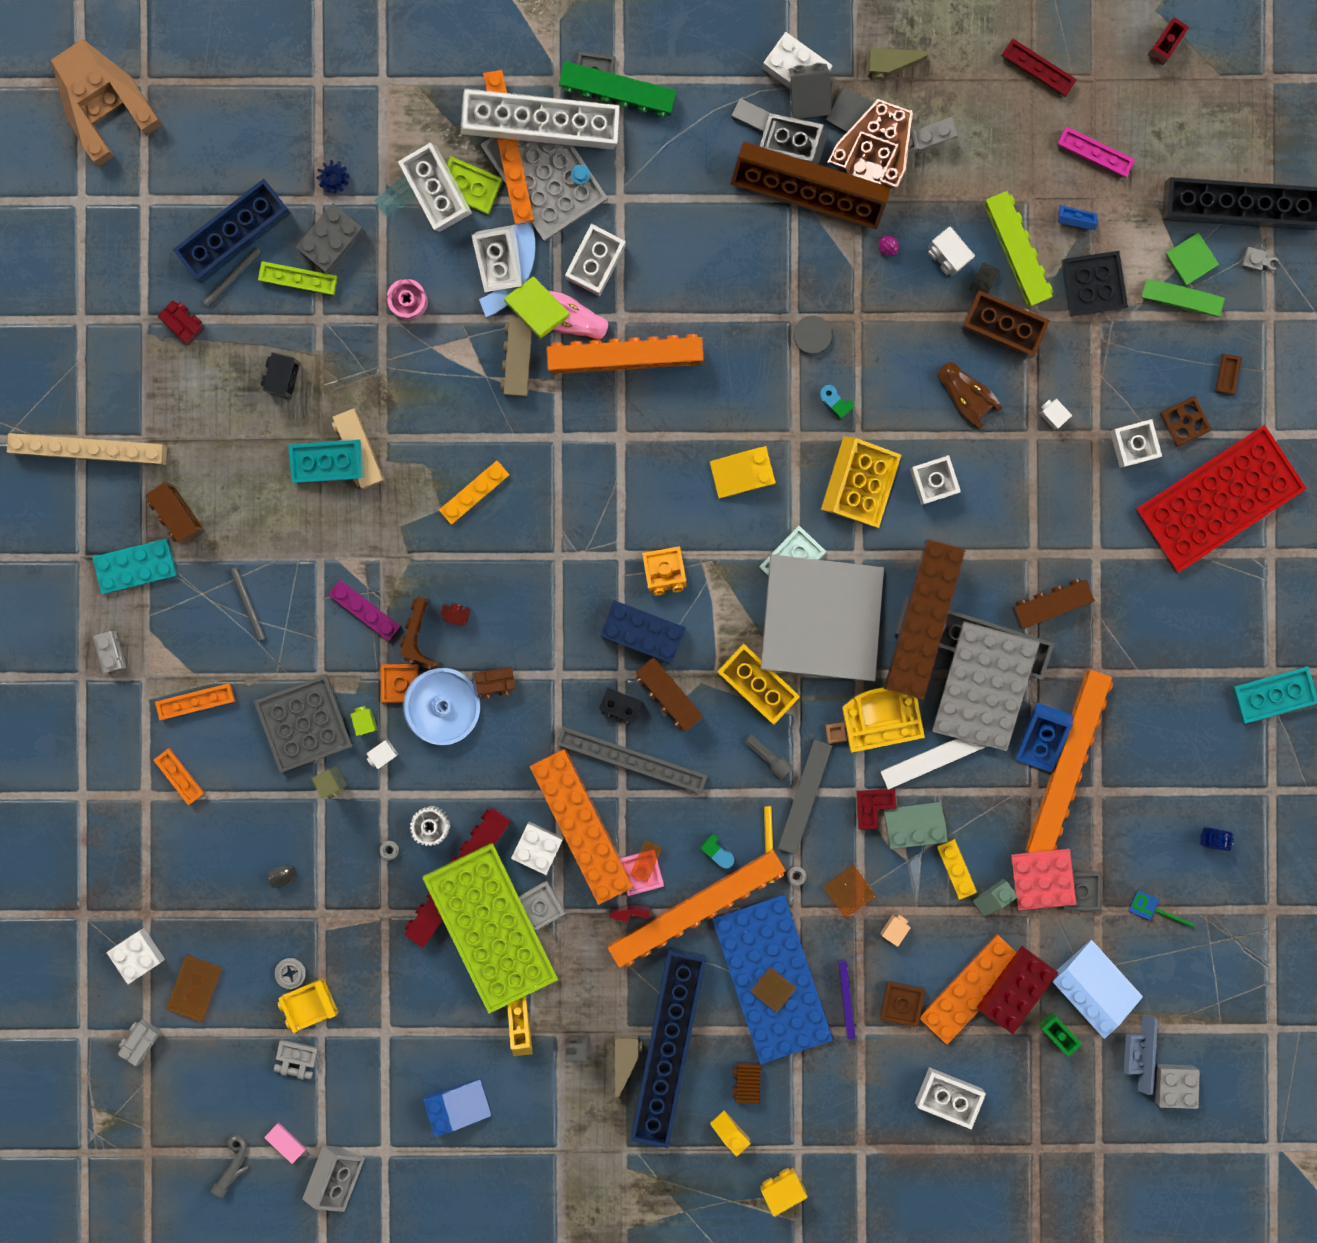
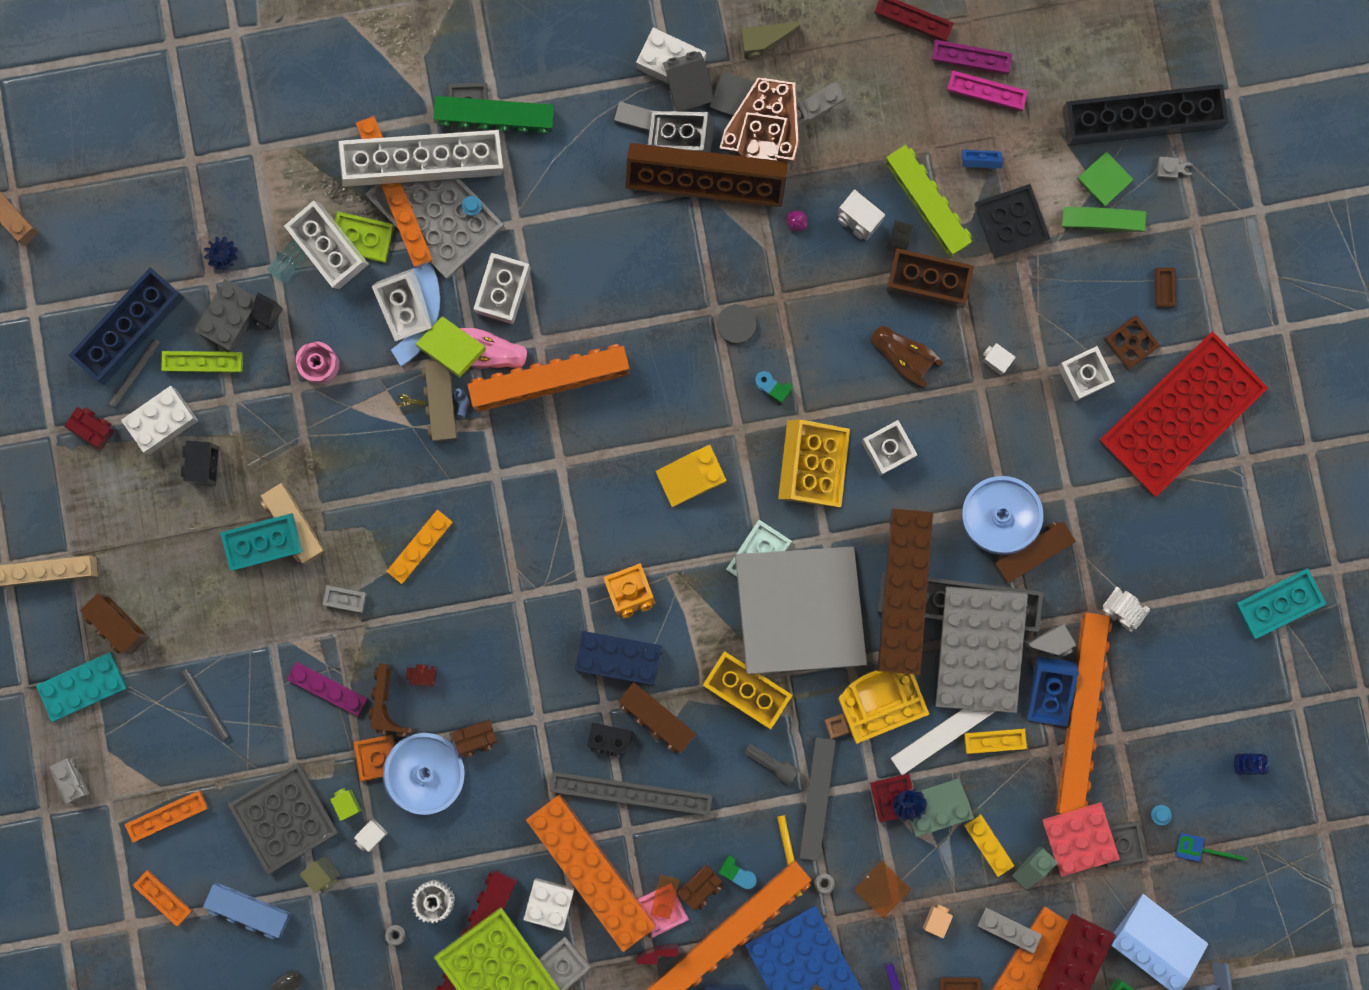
camera: 15 degrees left, 5 degrees down
none -> white brick [121,386,198,455]
none -> medium blue brick [203,882,291,939]
none -> black slope [251,293,283,329]
none -> light grey plate [323,585,367,613]
none -> clear yellow hand [396,394,426,407]
none -> medium blue arm [453,389,470,419]
none -> reddish brown brick [677,863,723,911]
none -> clear blue gear [892,788,927,822]
none -> magenta plate [931,40,1012,75]
none -> light blue dish [962,476,1043,555]
none -> yellow plate [964,729,1027,754]
none -> light grey plate [978,908,1042,953]
none -> light grey slope [1023,624,1076,657]
none -> white brick [1103,587,1150,632]
none -> dark azure plate [1151,805,1172,825]

